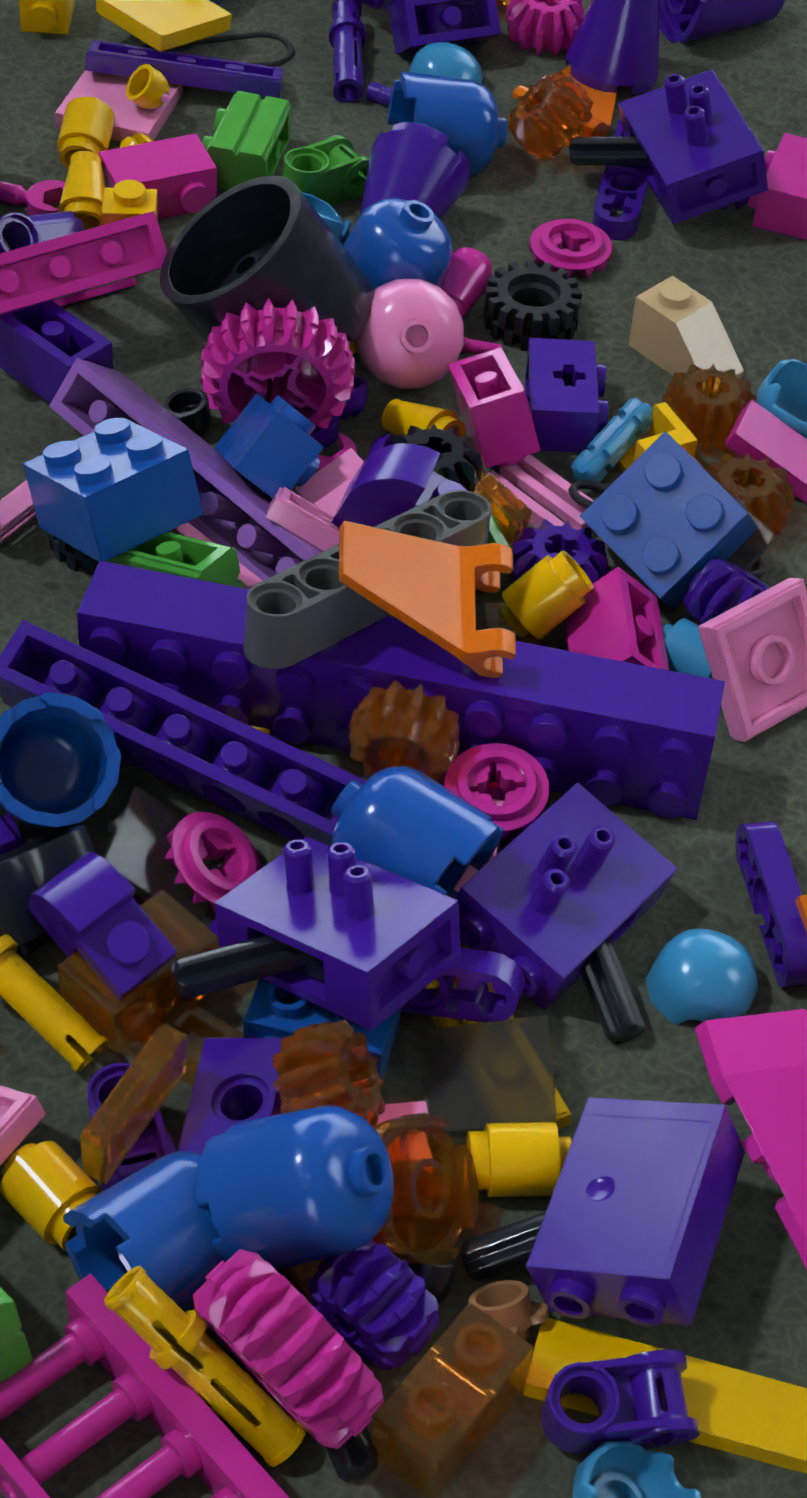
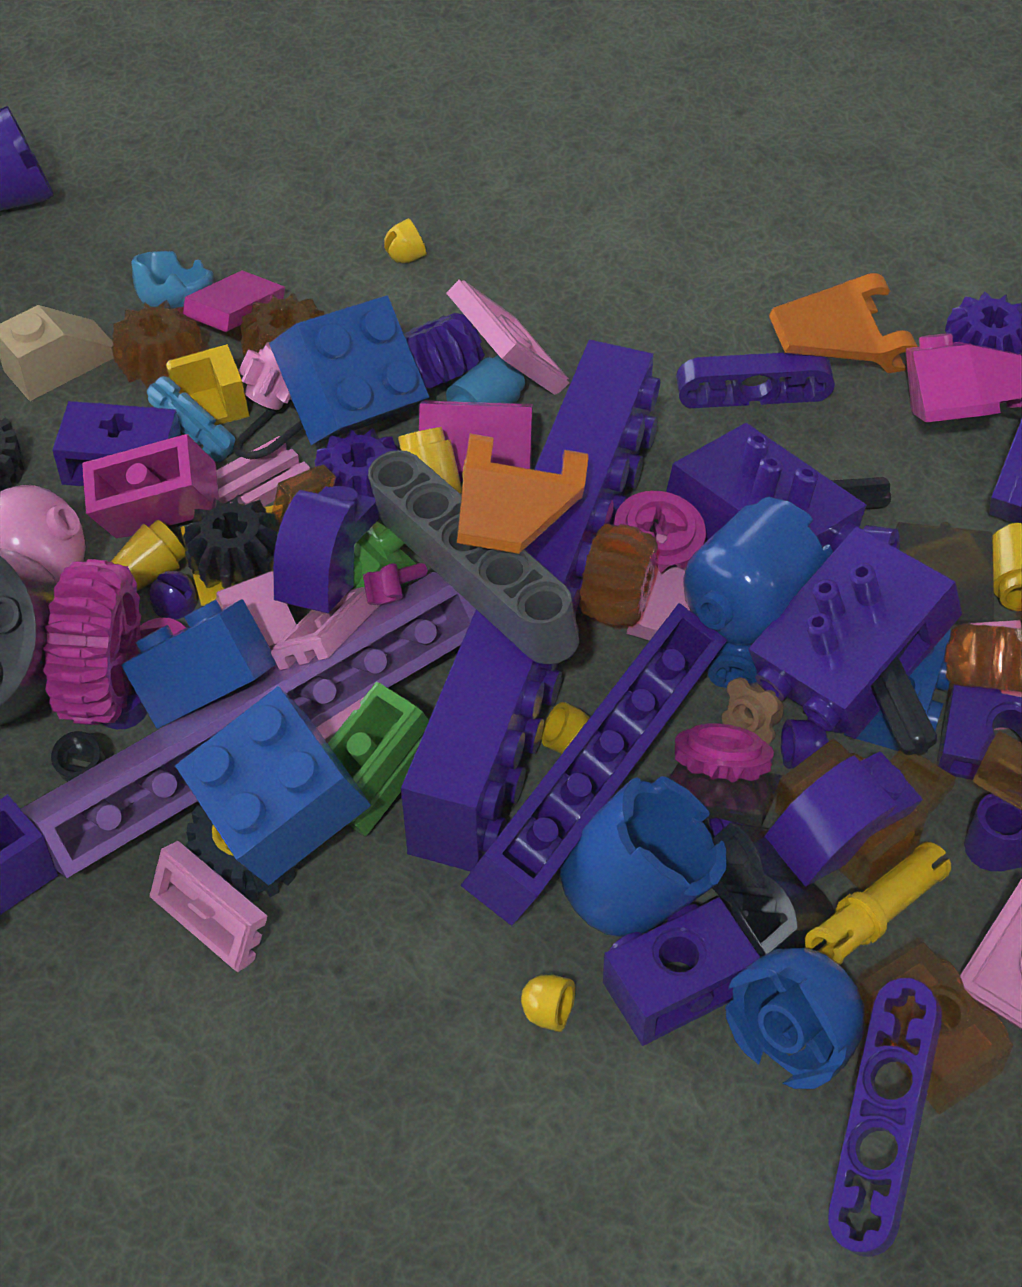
camera: 80 degrees left, 5 degrees up
dark azure hair [646,928,759,1025] -> none

